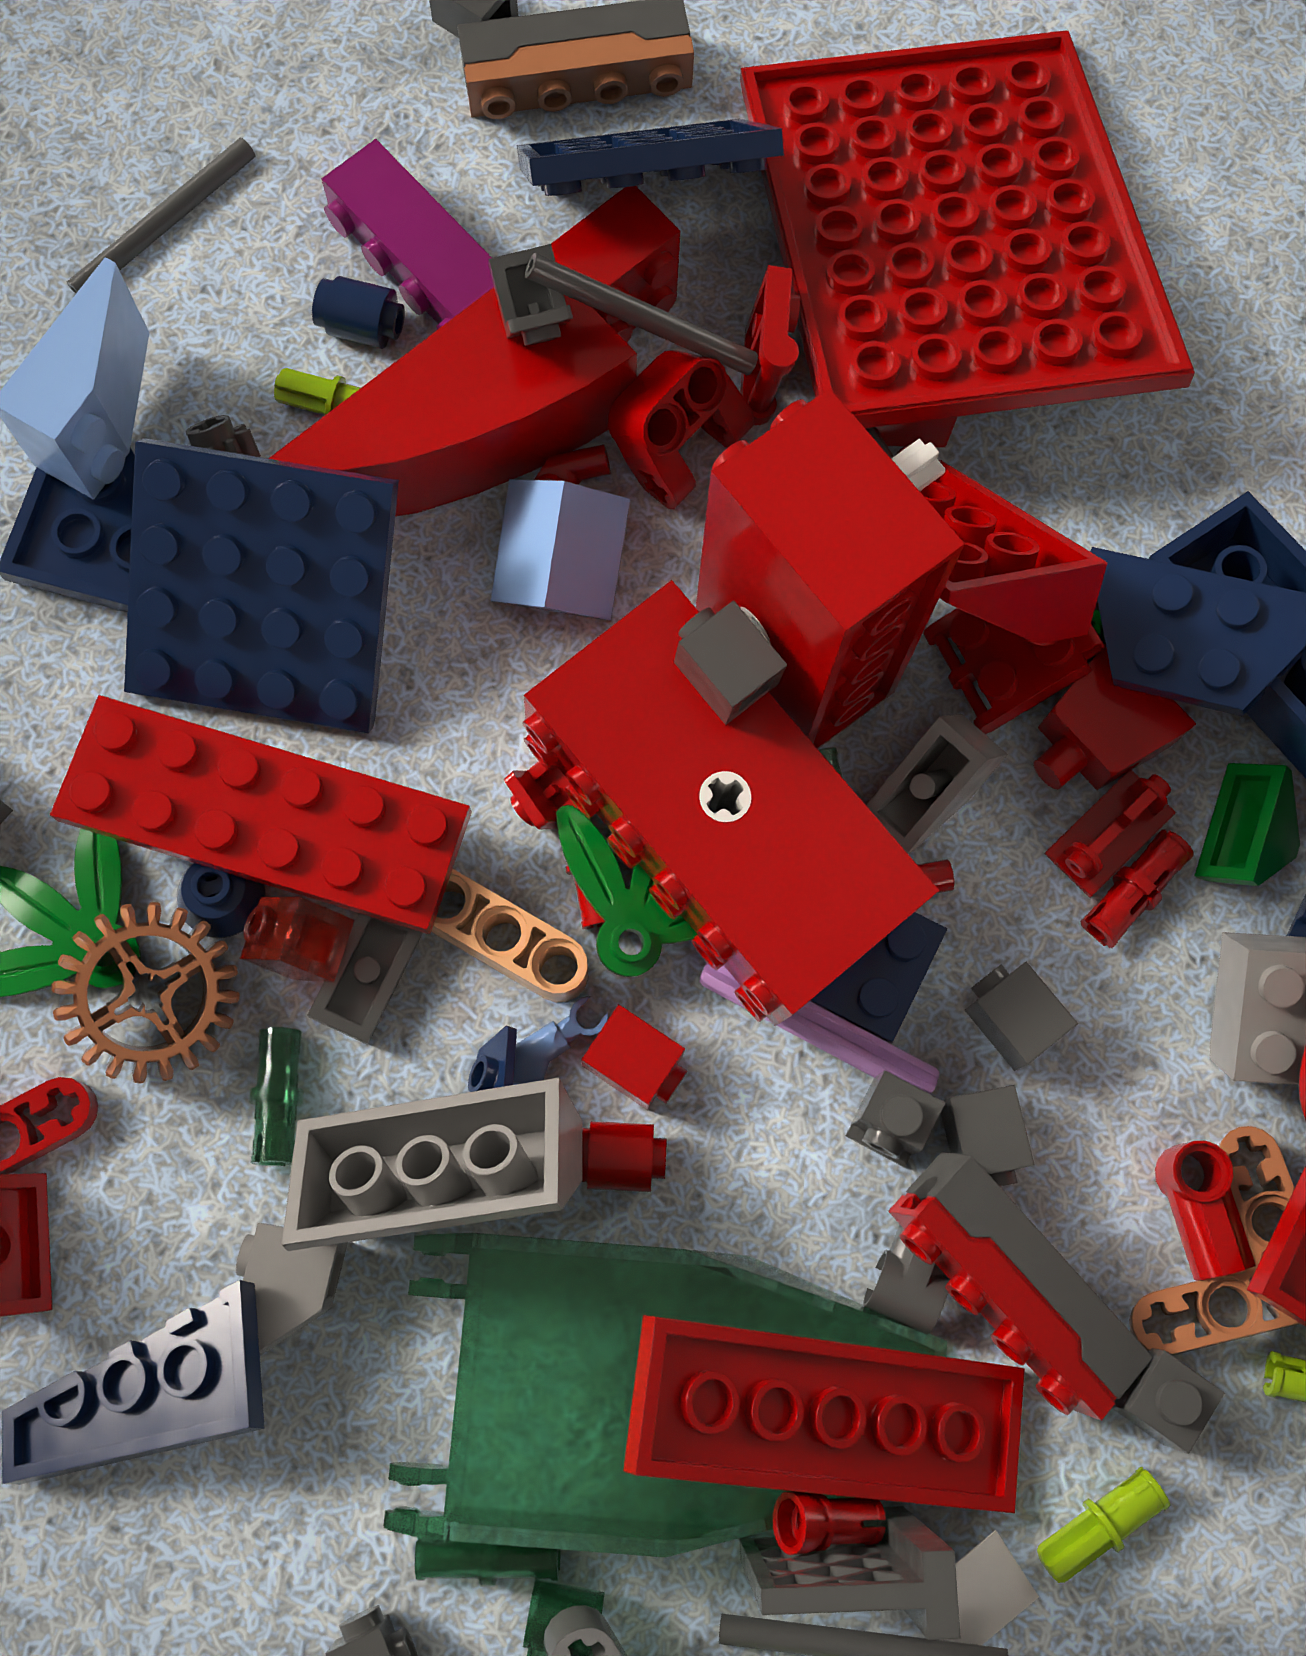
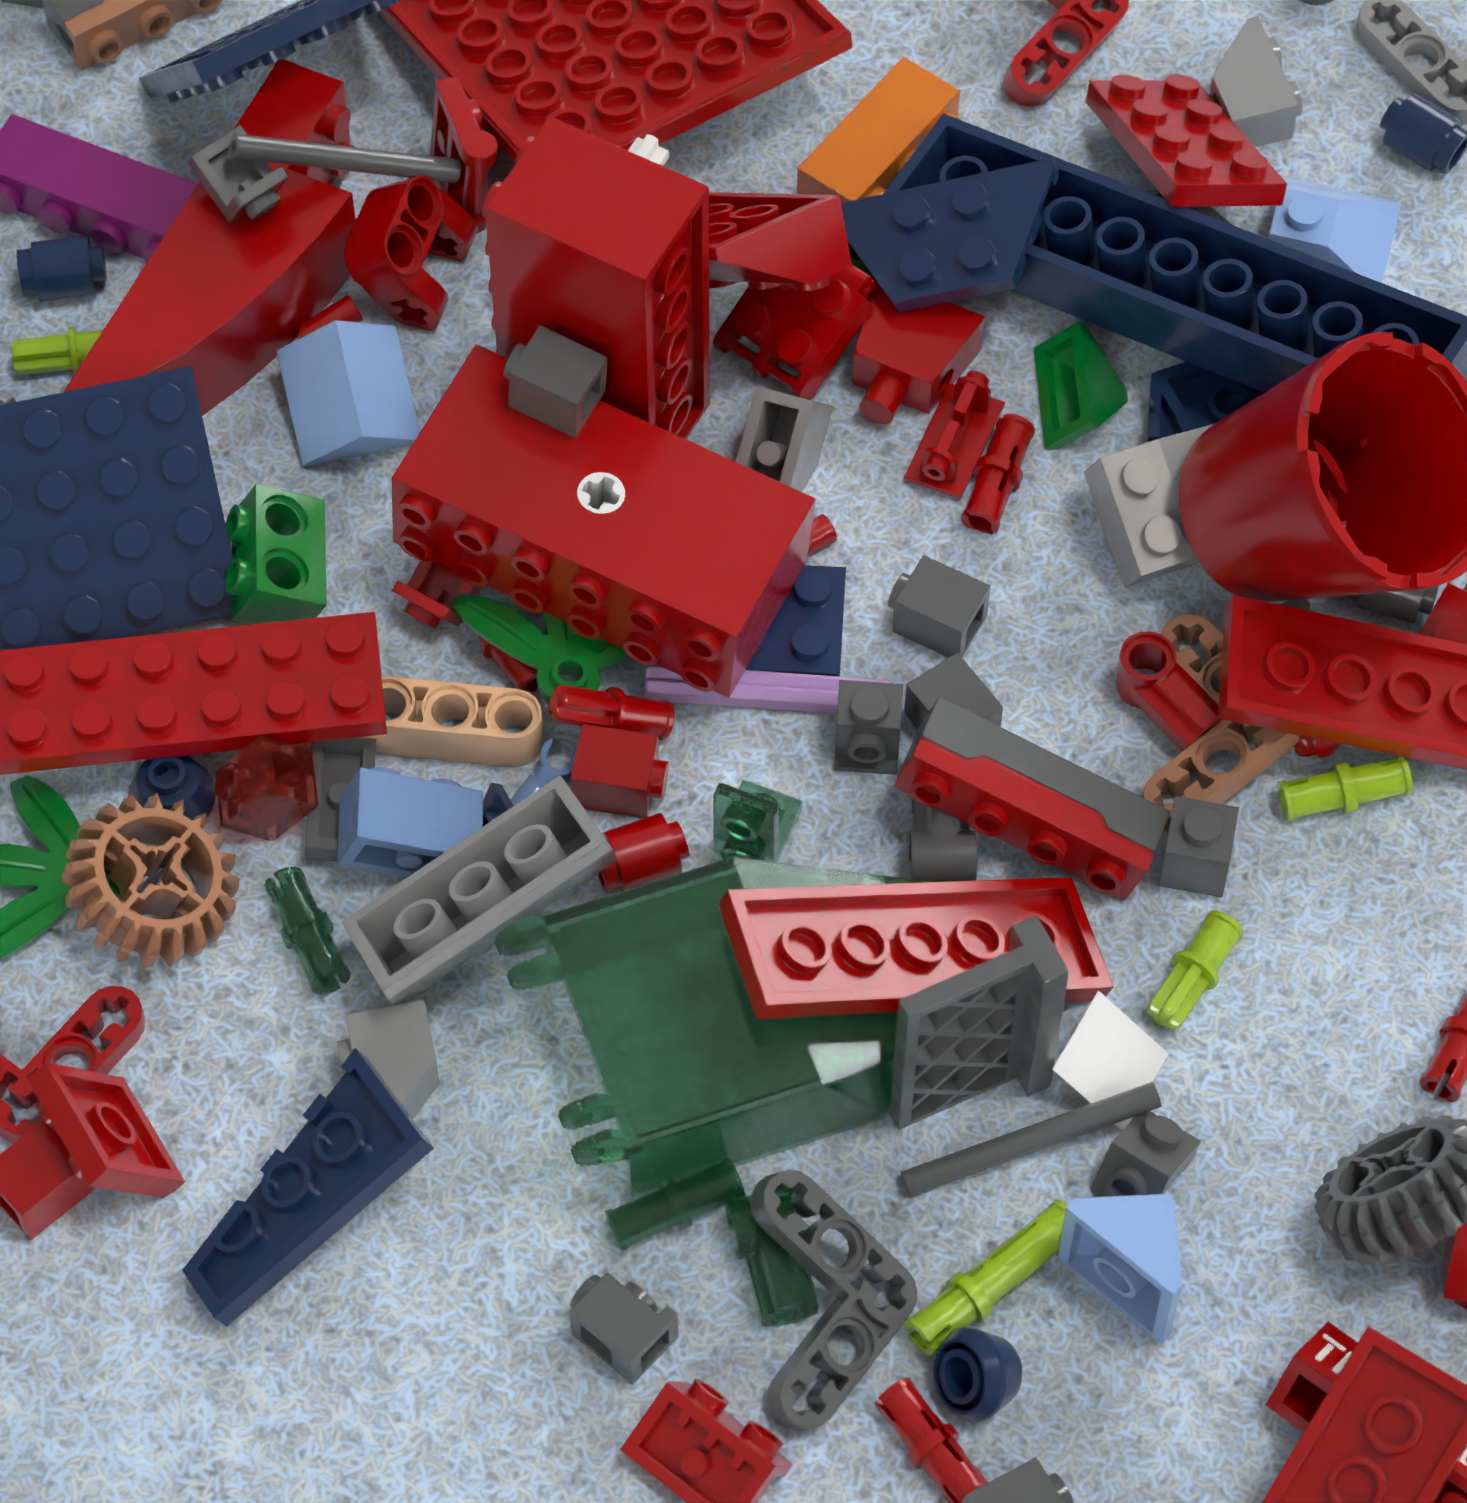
camera: 20 degrees left, 15 degrees down
none -> green brick [225,484,327,625]
none -> medium blue brick [337,767,483,878]
none -> red axle [548,685,675,741]
none -> clear green bracket [713,779,802,873]
none -> orange brick [797,56,961,203]

